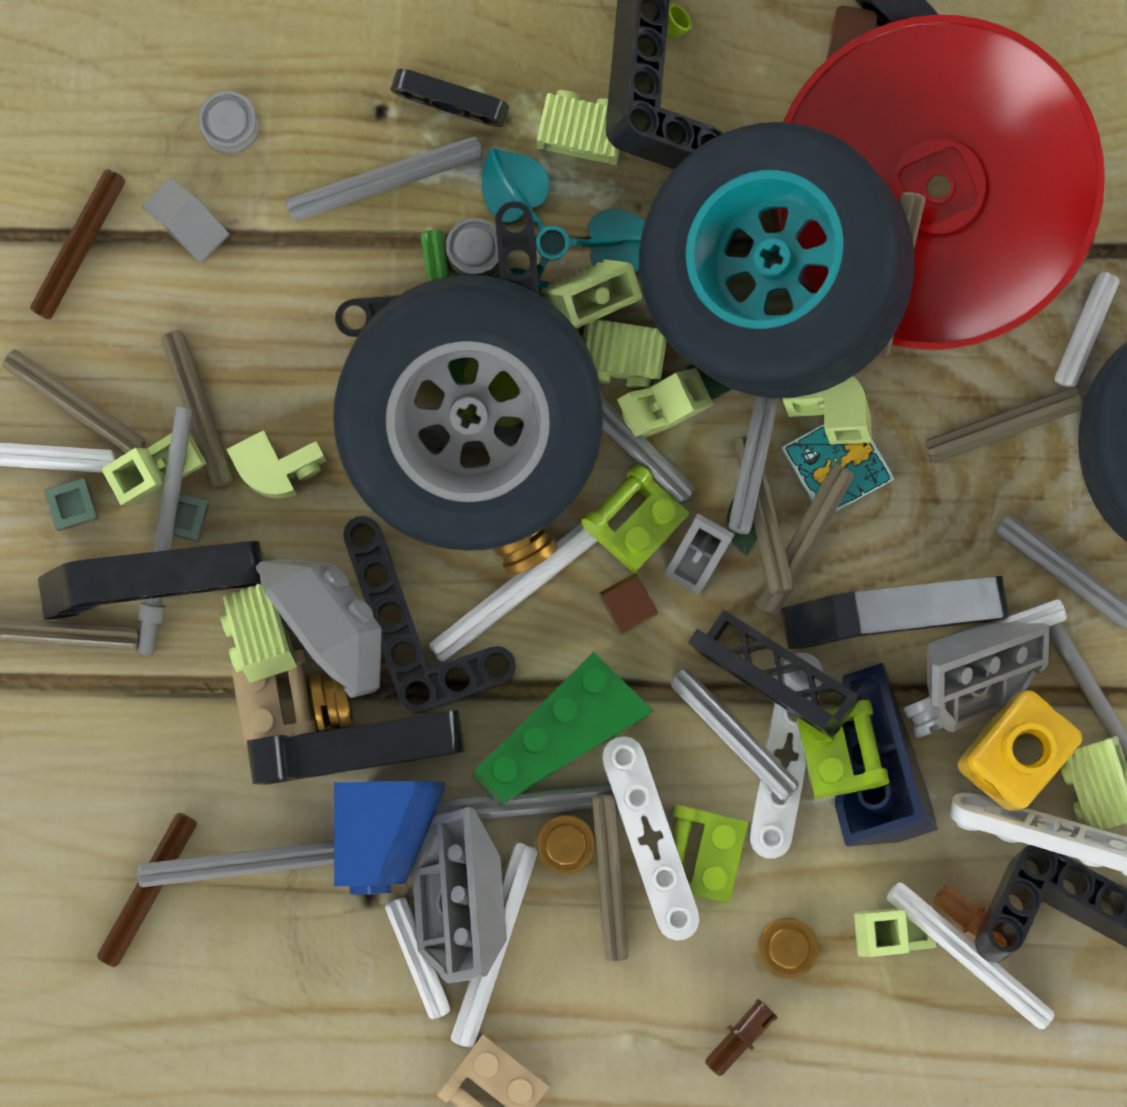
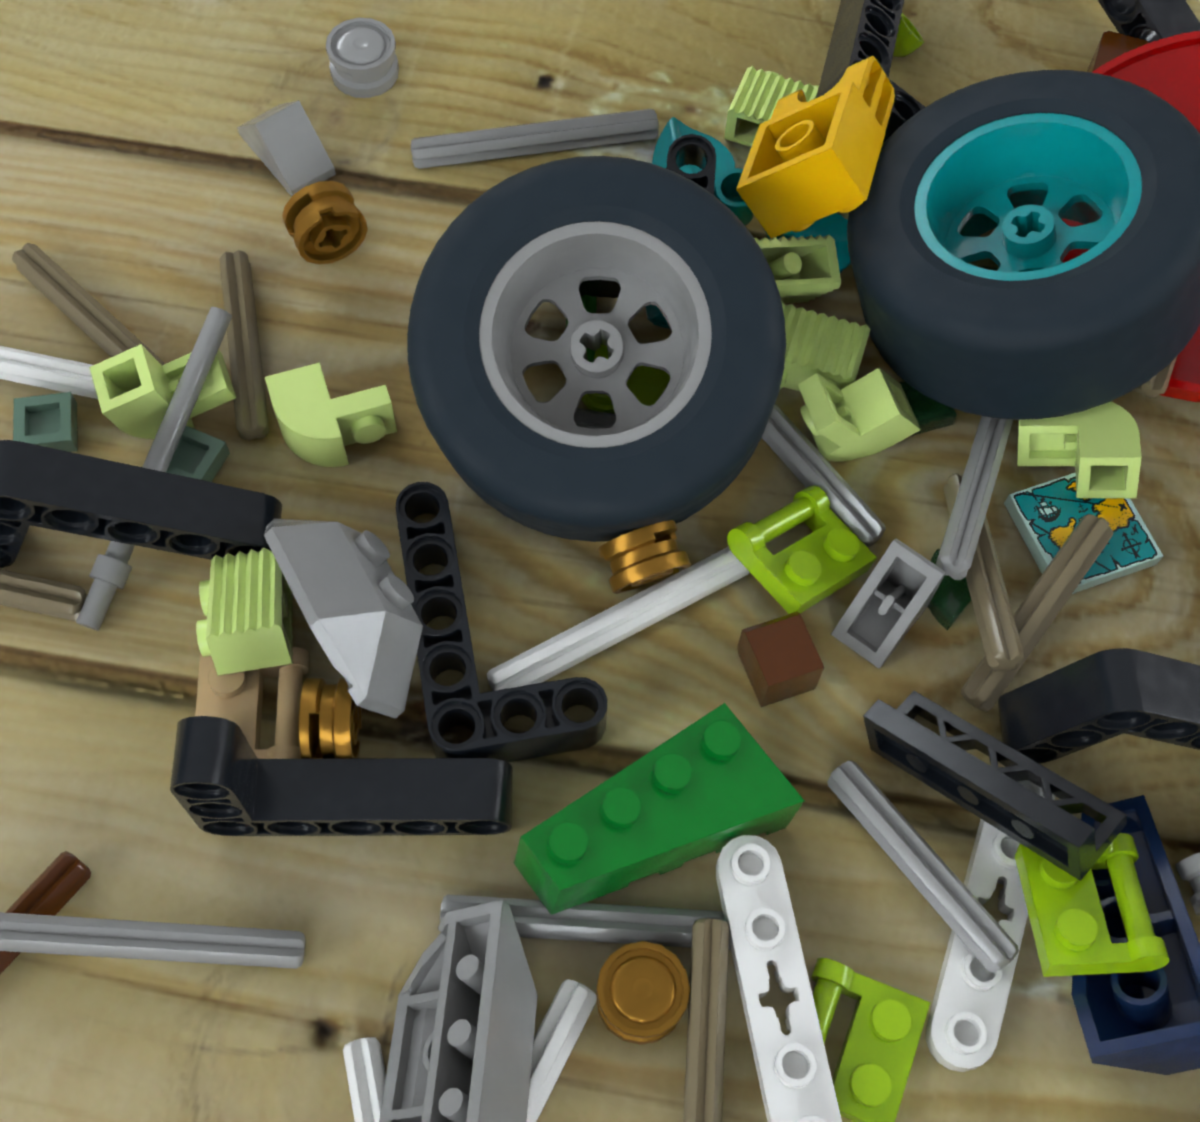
camera: 10 degrees right, 20 degrees down
reddish brown axle [30,169,125,319] -> none
blue slope [334,781,445,895] -> none
black beam [390,69,510,127] -> none
none -> pearl gold wheel [282,181,368,265]
none -> yellow brick [736,56,895,238]

